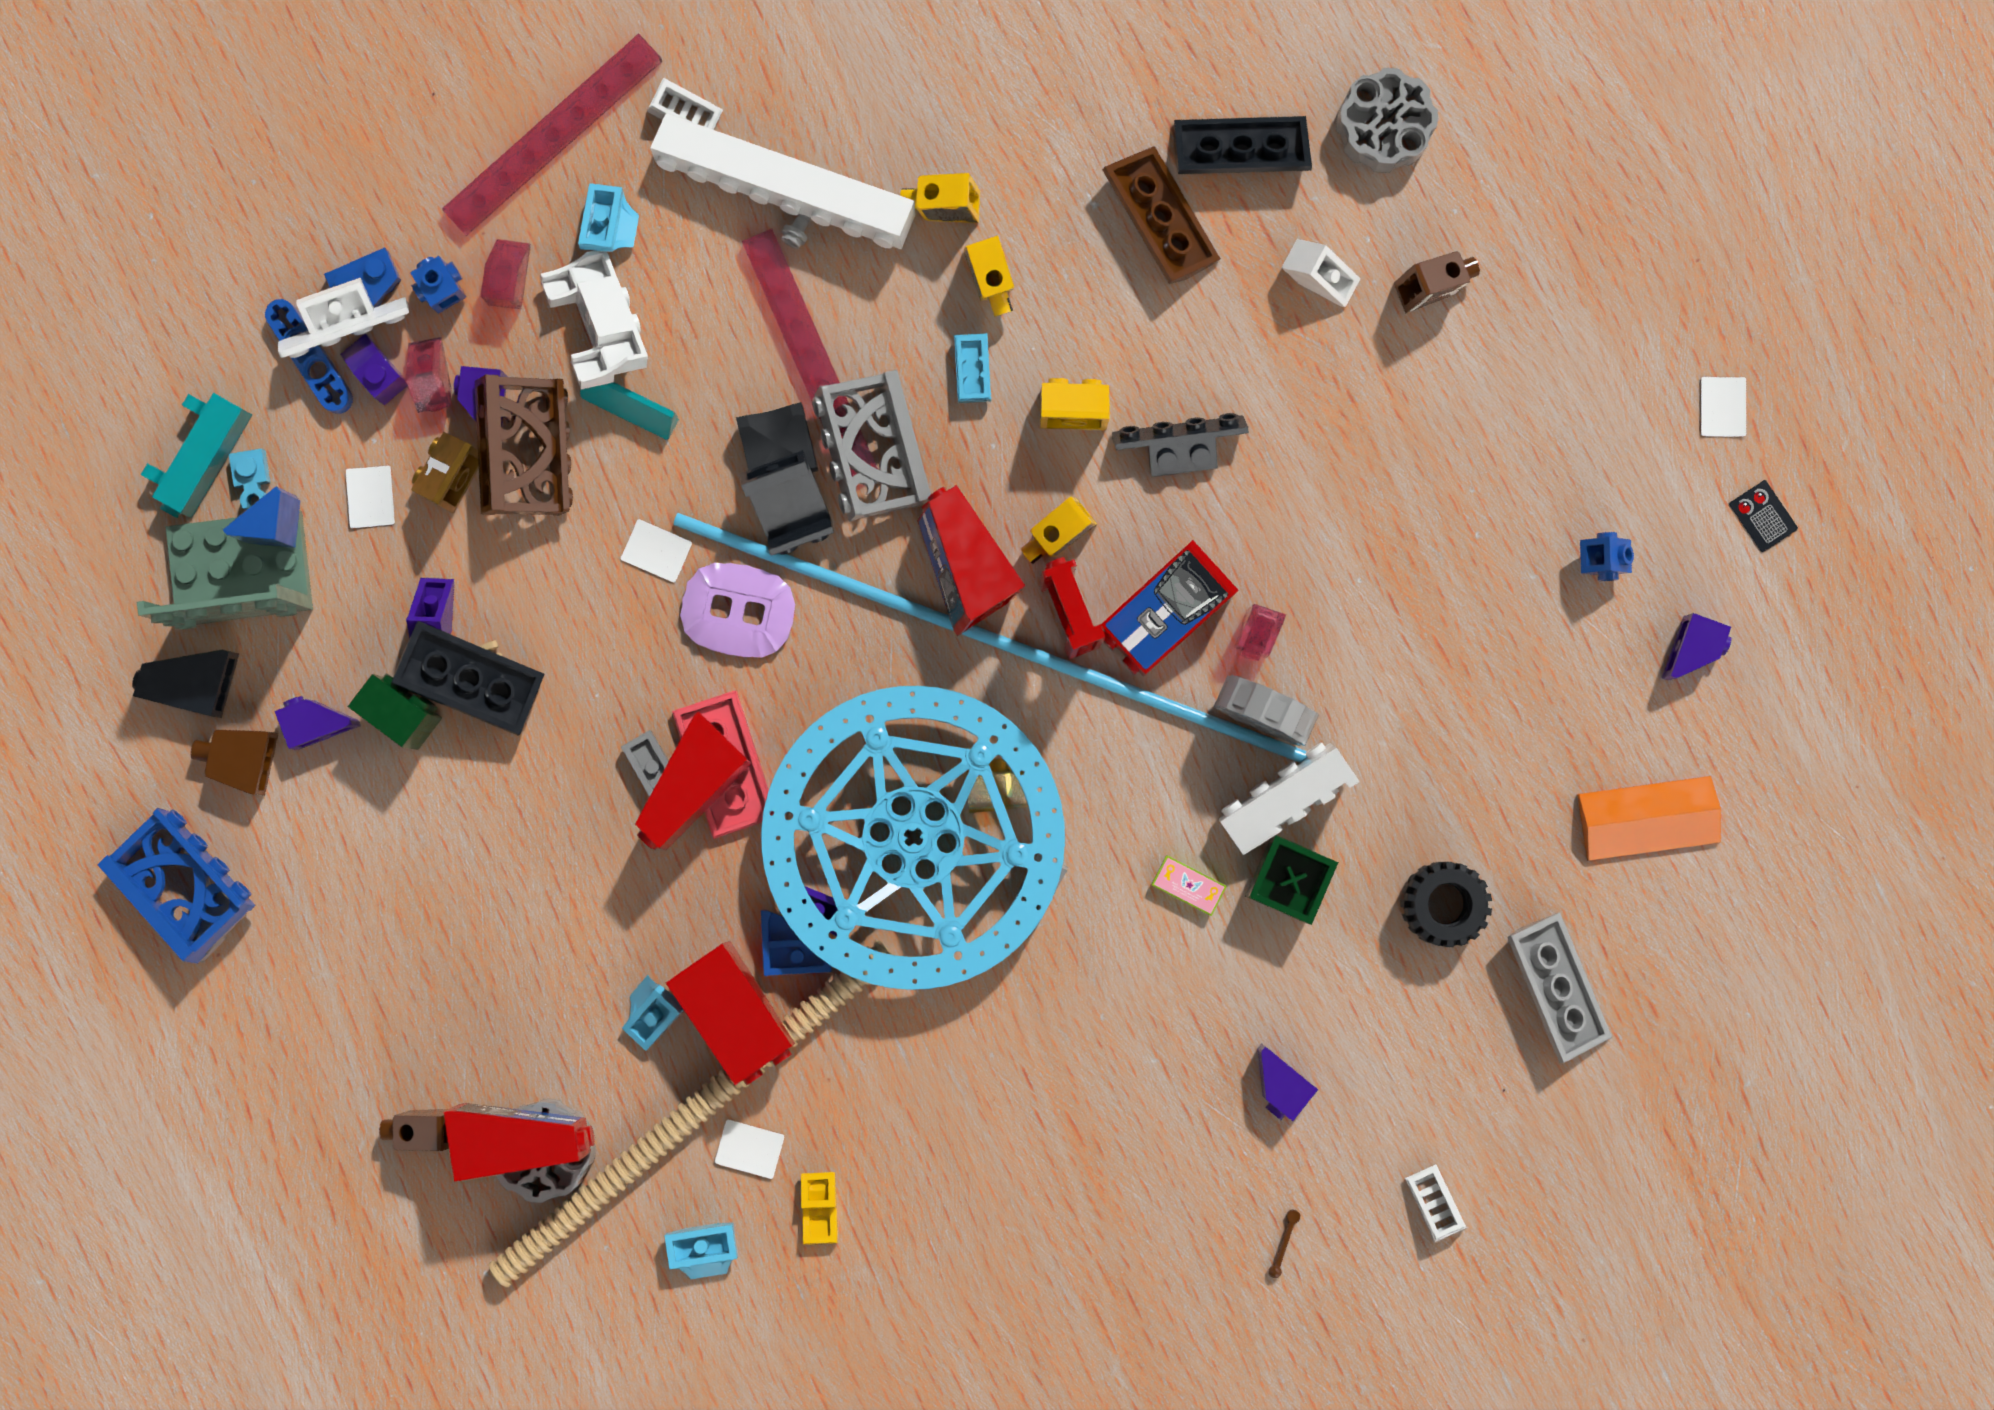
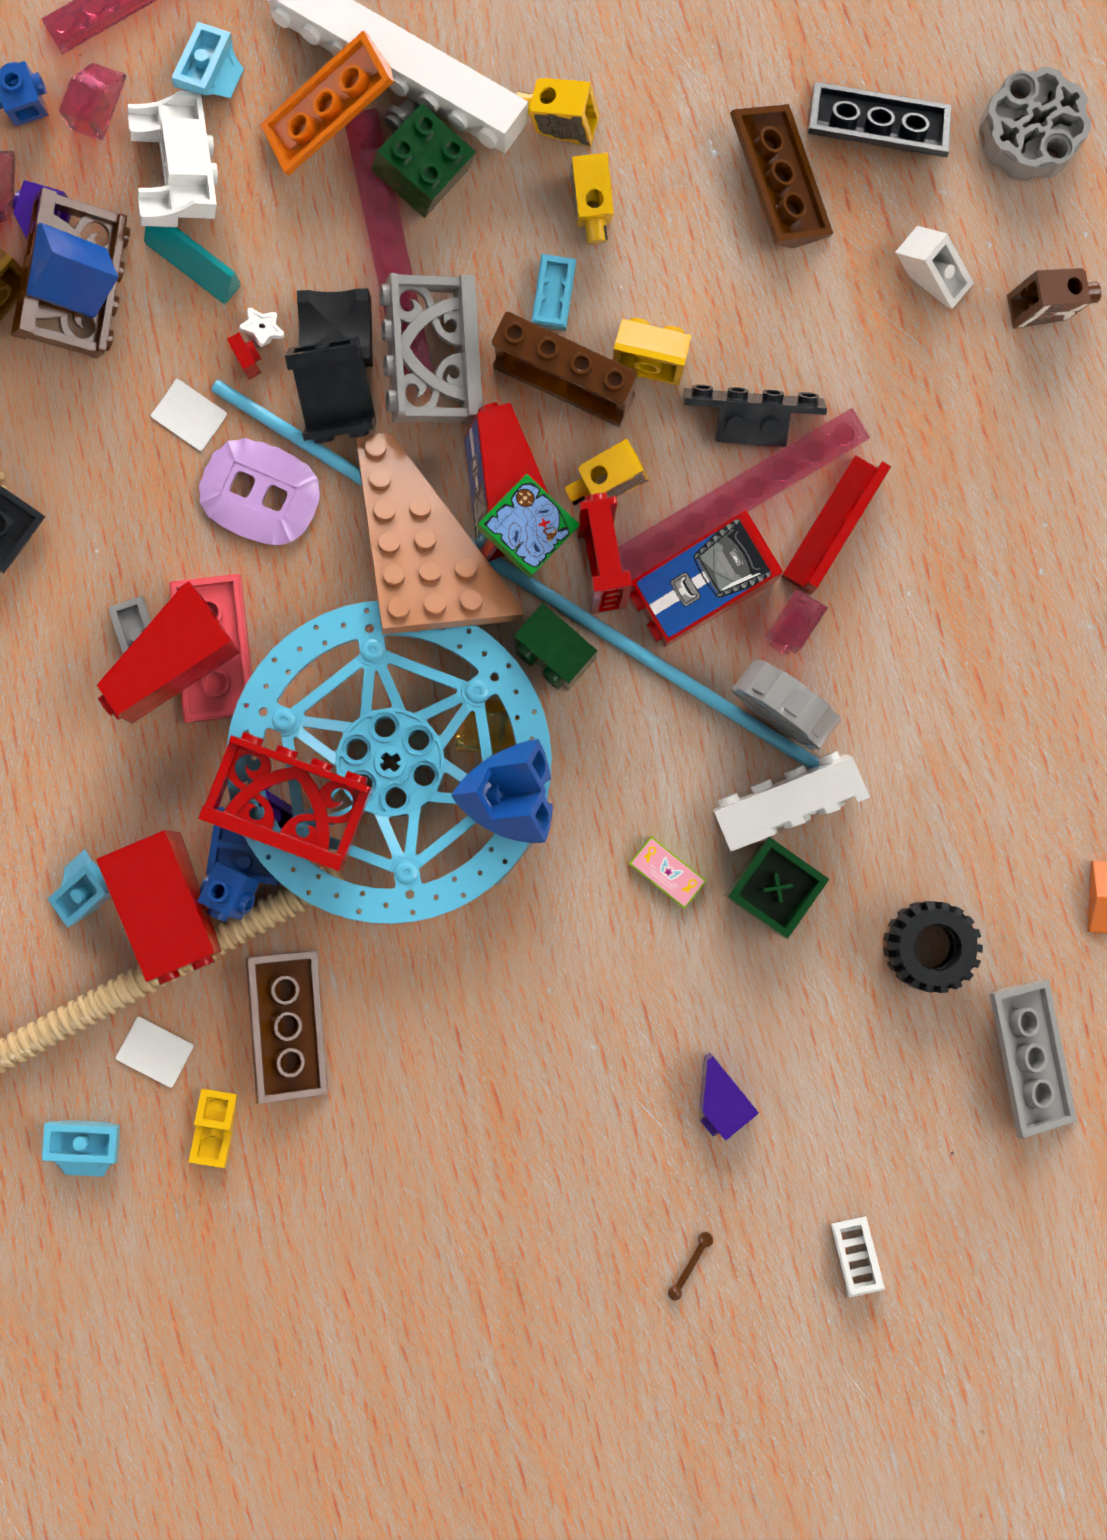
camera: 10 degrees right, 0 degrees up
none -> blue slope [26,223,119,318]
none -> blue brick [197,862,260,922]
none -> red fence [198,732,373,872]
none -> red plate [227,332,261,380]
none -> white plate [238,308,284,347]
none -> reddish brown slope [246,951,328,1104]
none -> orange slope [260,30,394,176]
none -> nougat wing [356,433,524,635]
none -> dark green brick [371,103,476,218]
none -> blue brick [451,739,553,843]
none -> tile [476,474,580,578]
none -> reddish brown fence [492,312,638,427]
none -> dark green brick [514,603,598,691]
none -> clear pink plate [618,408,870,580]
none -> red fence [781,455,892,594]

